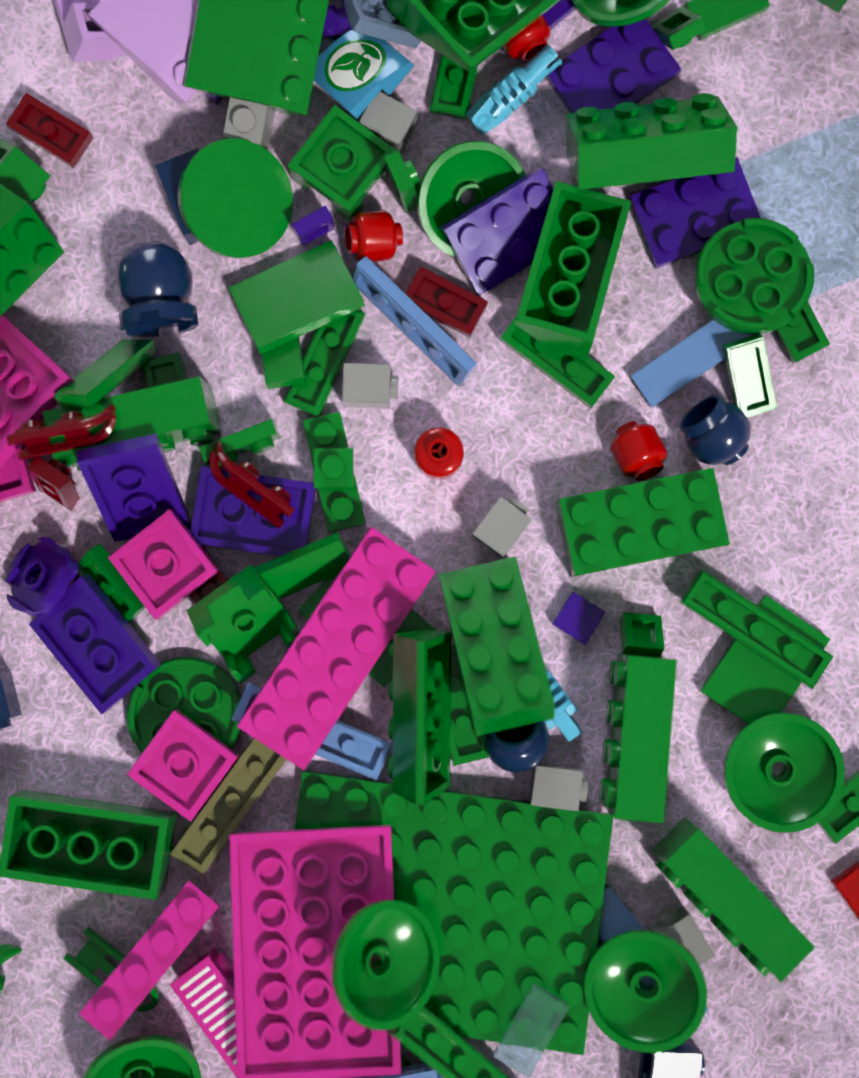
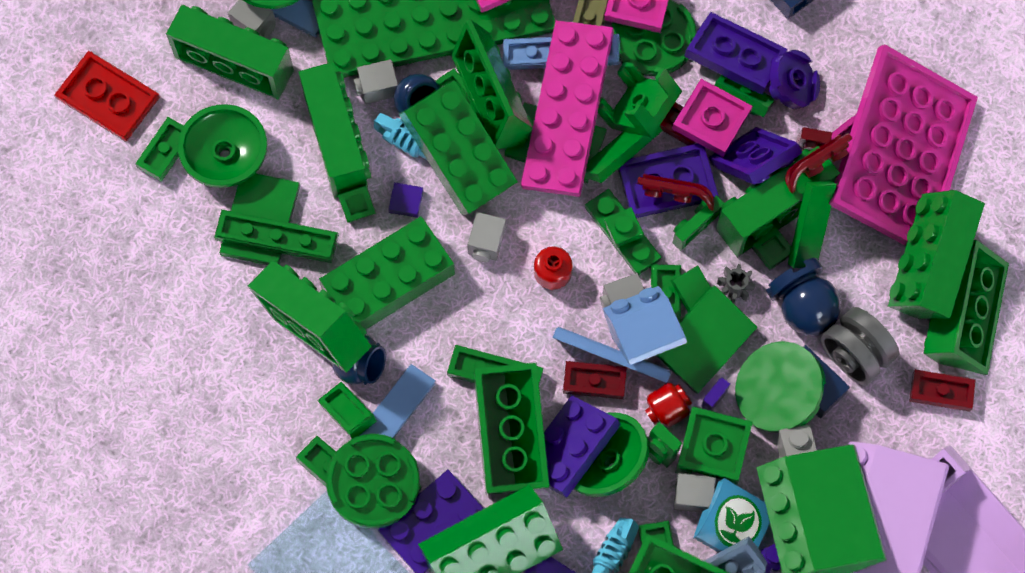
camera: 155 degrees right, 15 degrees down
red head [610,421,668,481] -> none
none -> green brick [248,260,372,373]
none -> medium blue slope [602,286,687,365]
none -> dark grey gear [717,264,756,303]
none -> flat silver wheel [820,307,900,386]

